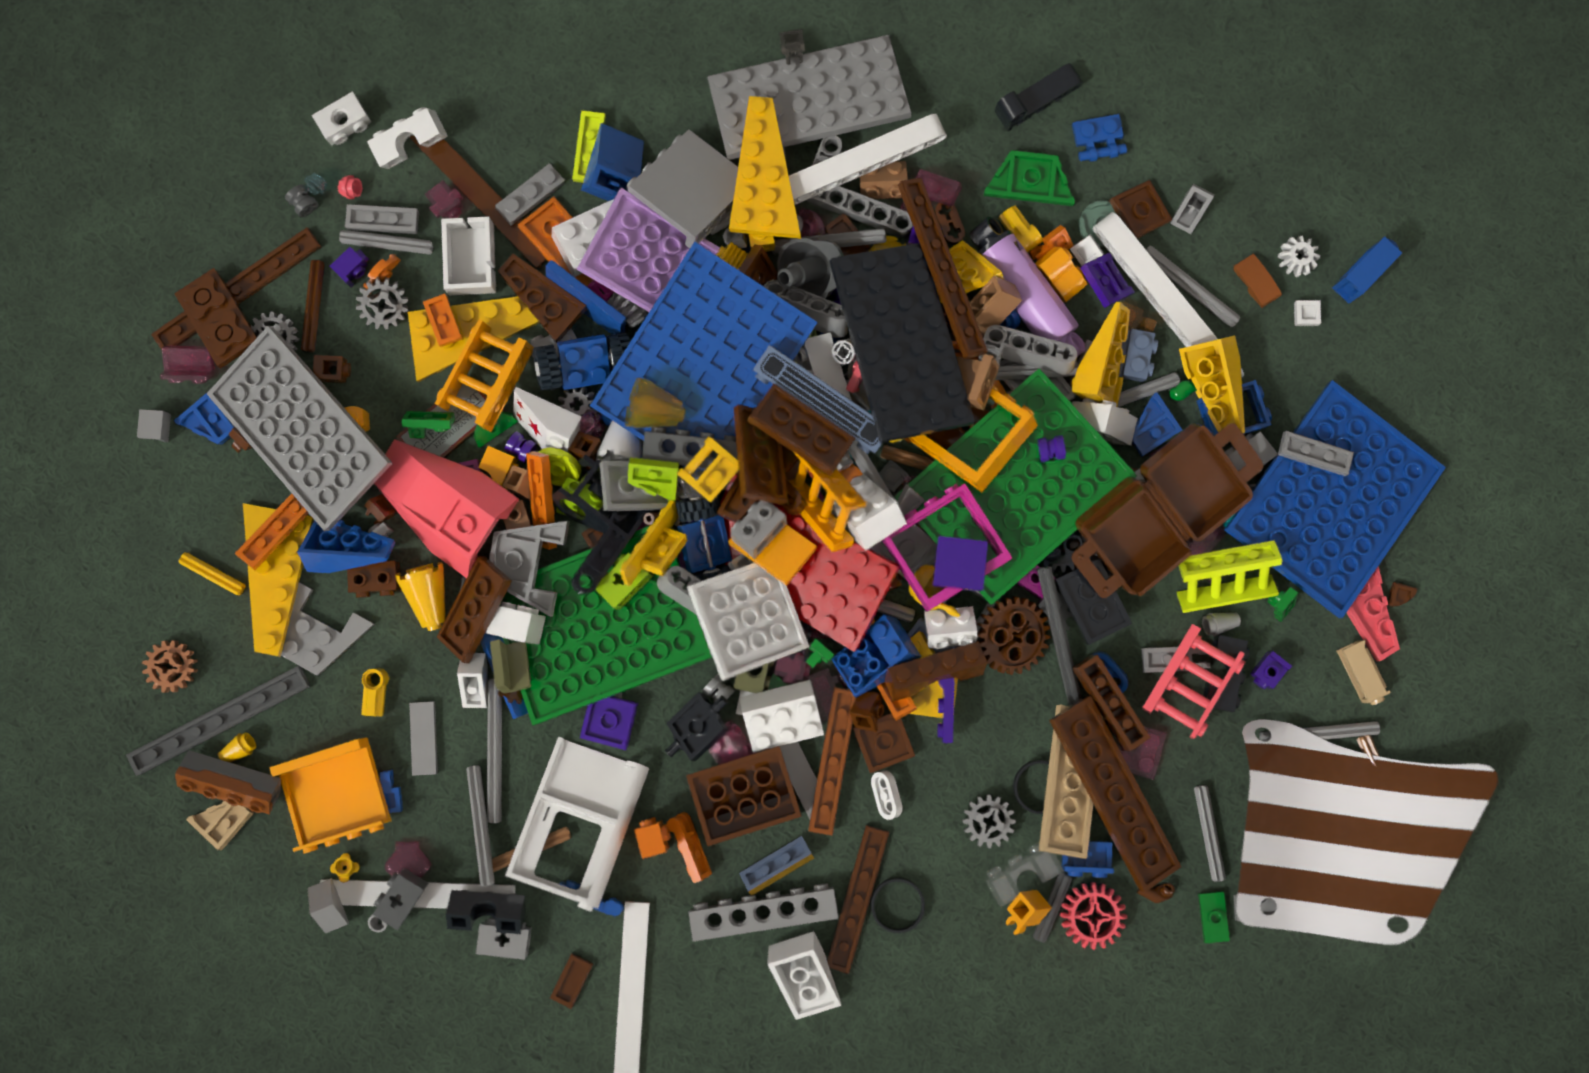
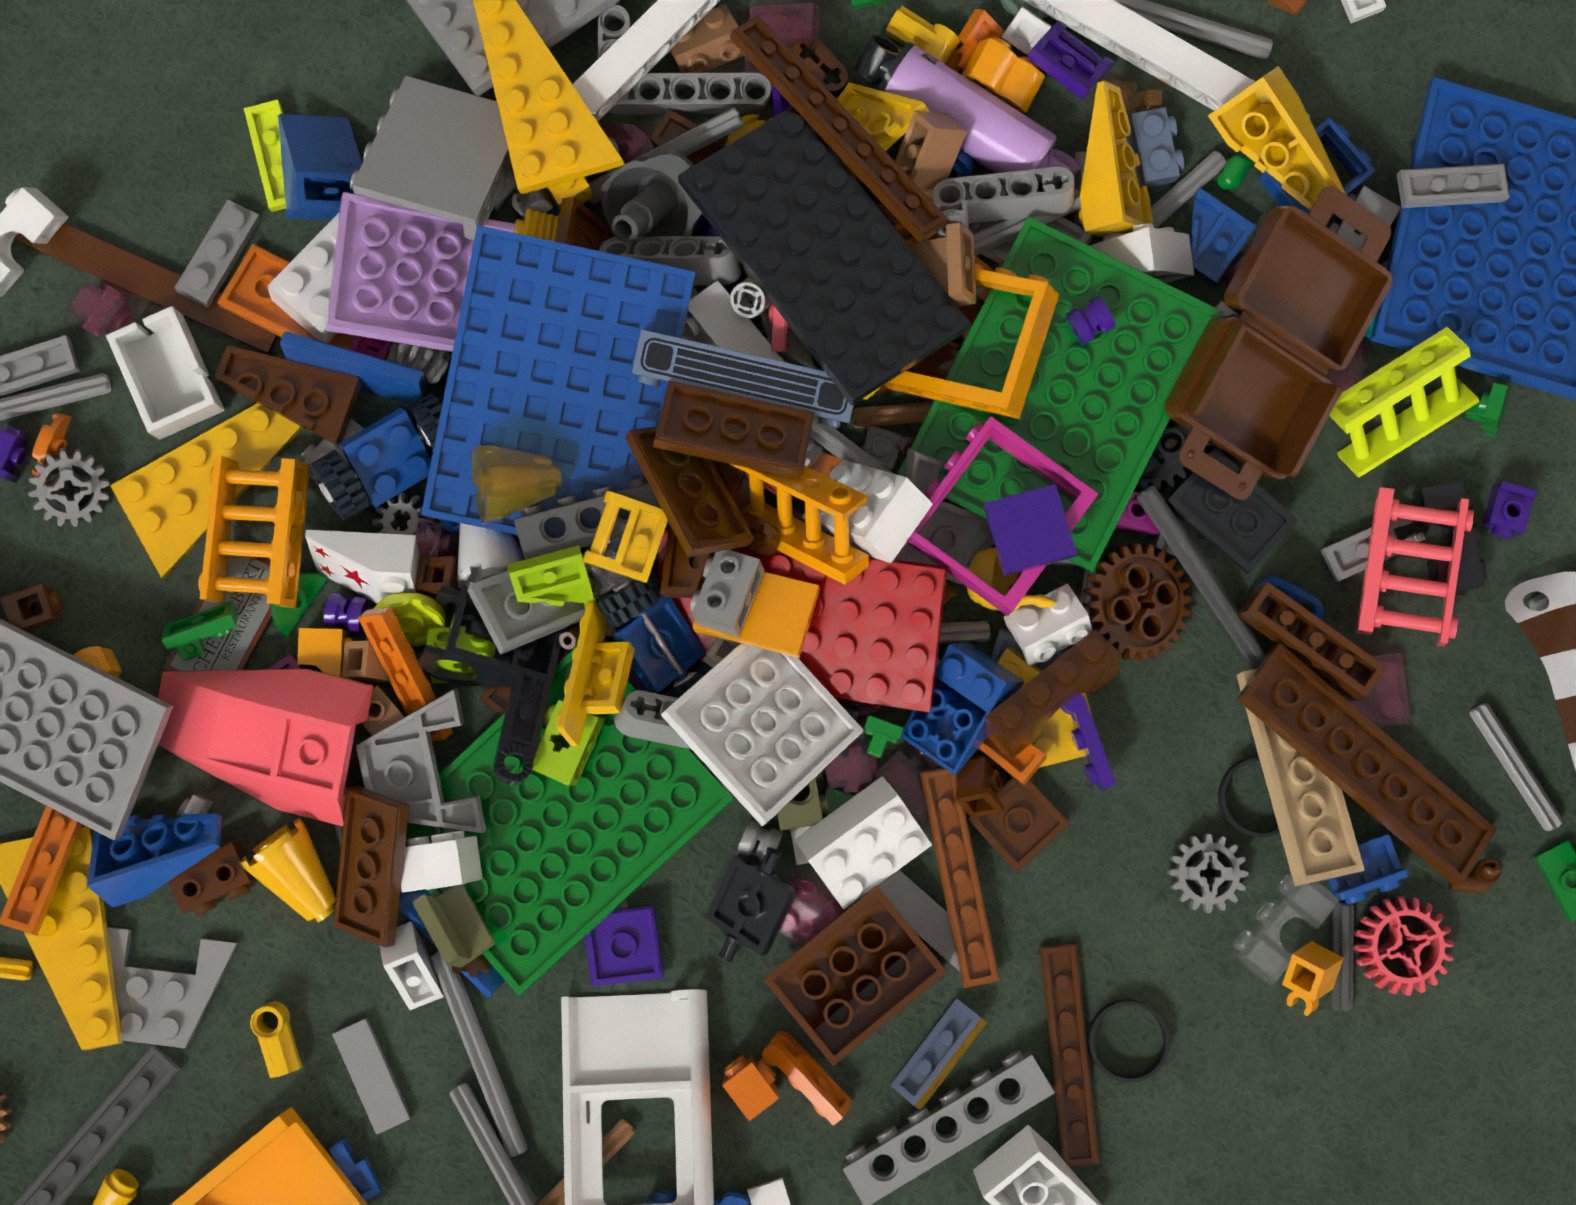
camera: 25 degrees left, 0 degrees up
reddish brown tile [365,494,398,524] -> none
orange plate [423,294,463,347] -> none
white plate [871,770,902,820] -> none
light grey cone [1202,612,1241,636] -> none

